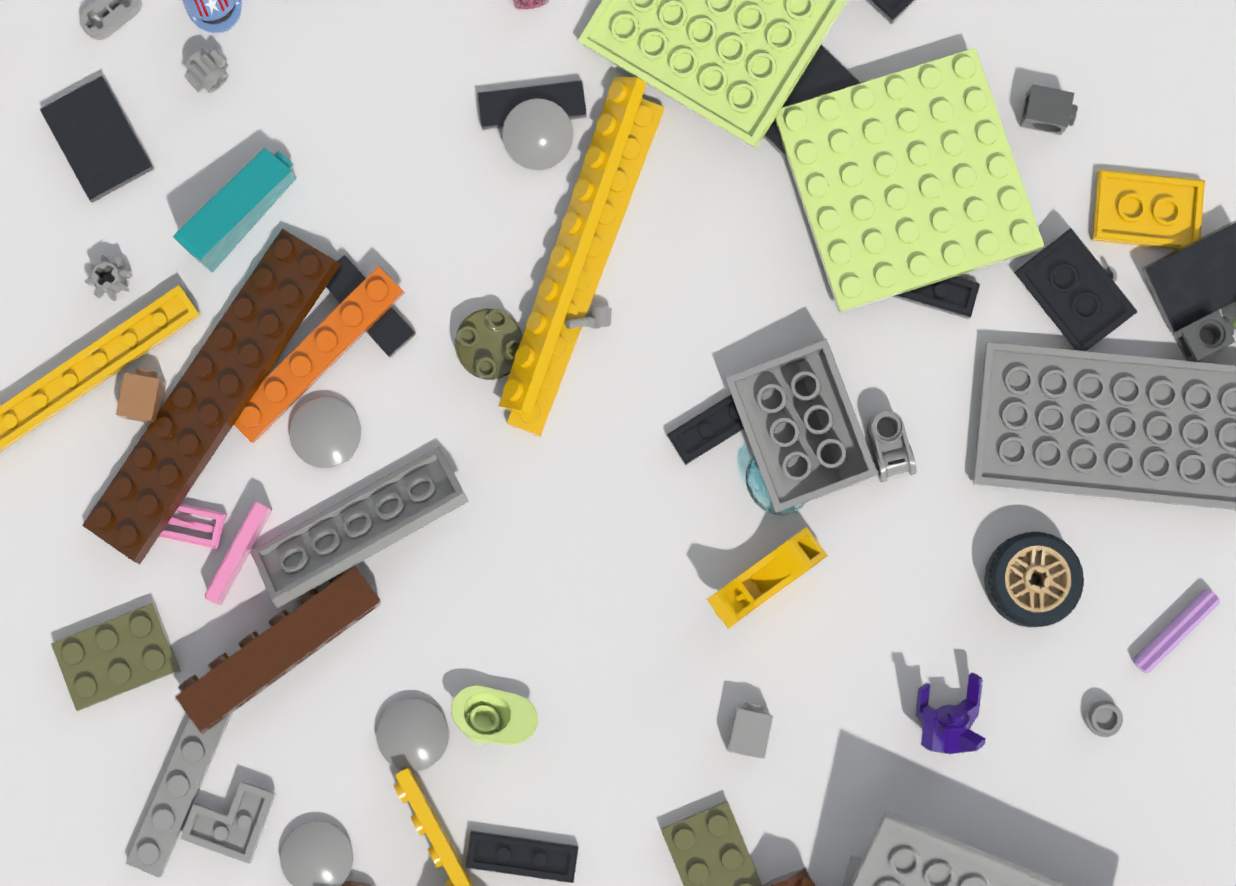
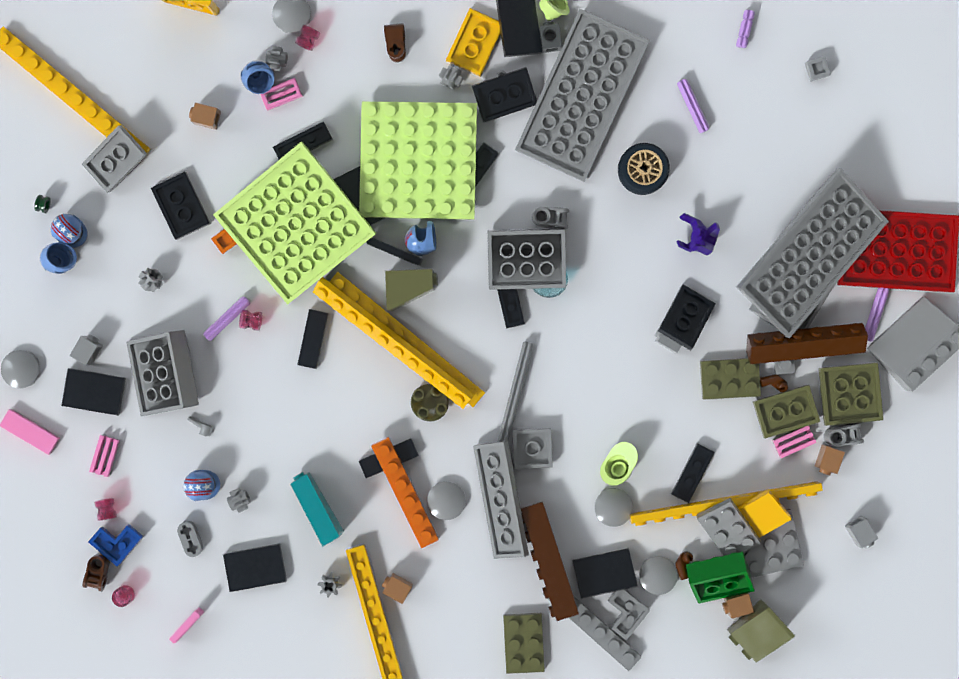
camera: 65 degrees left, 5 degrees up
reddish brown plate [82,229,340,564] -> none
bright pink tile [159,504,227,549] -> none
bright pink tile [204,502,273,605] -> none
light grey dish [502,98,573,170] -> none
light grey hand [565,307,612,329] -> none
yellow arch [707,527,828,629] -> none
dark grey brick [1020,84,1078,135] -> none
light grey plate [1086,701,1123,737] -> none
none -> black tile [366,238,423,266]
none -> reddish brown piece [384,23,406,63]
none -> olive slope [385,269,438,311]
none -> medium blue helmet [405,221,436,256]
none -> light grey gear [439,65,463,89]
none -> light grey axle [497,342,533,442]
none -> light grey plate [513,428,553,469]
none -> black tile [572,548,638,599]
none -> black tile [657,284,716,351]

